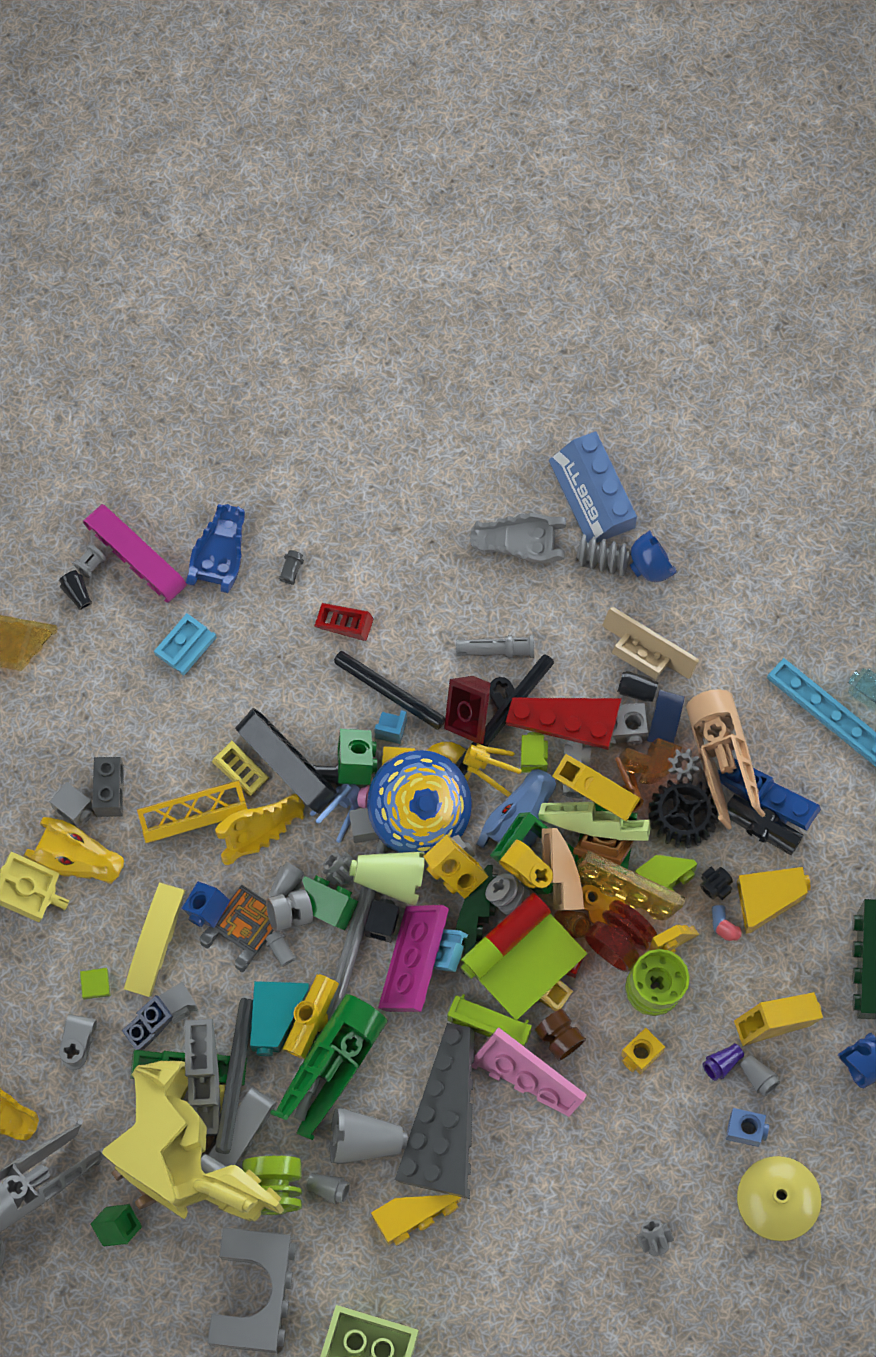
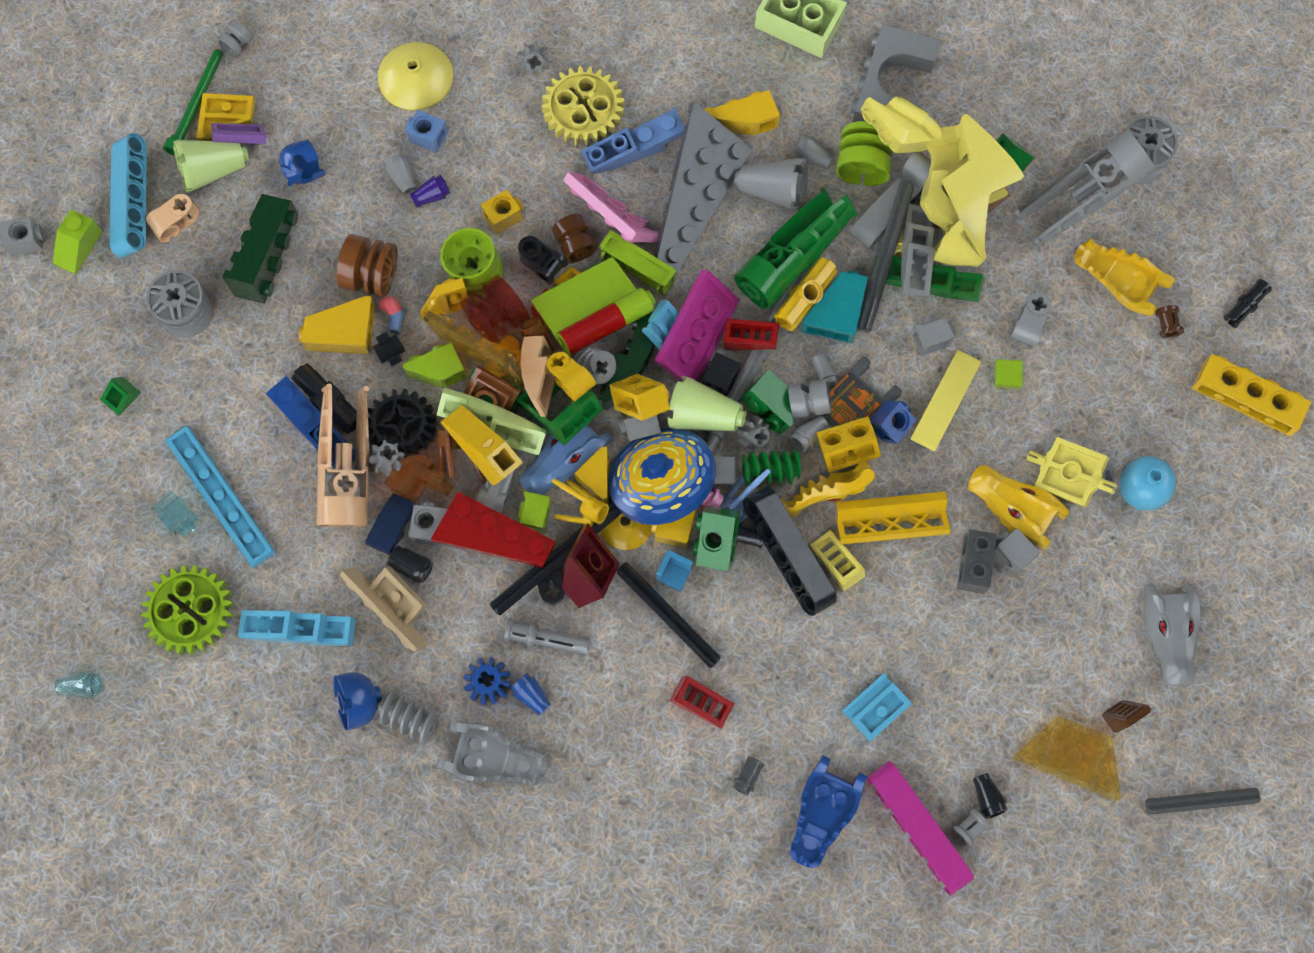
camera: 170 degrees left, 5 degrees up
dark blue slope [122,995,173,1050] -> none
medium blue slope [549,431,637,543] -> none
yellow slope [734,992,823,1046] -> none
none -> lime gear [141,565,235,655]
none -> medium azure slope [238,610,356,646]
none -> dark orange wheel [336,234,398,298]
none -> blue gear [463,657,512,706]
none -> blue cone [511,673,551,715]
none -> black piece [518,236,568,285]
none -> light yellow gear [542,66,624,146]
none -> yellow slope [574,446,610,504]
none -> medium blue slope [581,108,684,174]
none -> red slope [723,318,780,351]
none -> green piece [742,450,801,487]
none -> yellow brick [816,416,881,473]

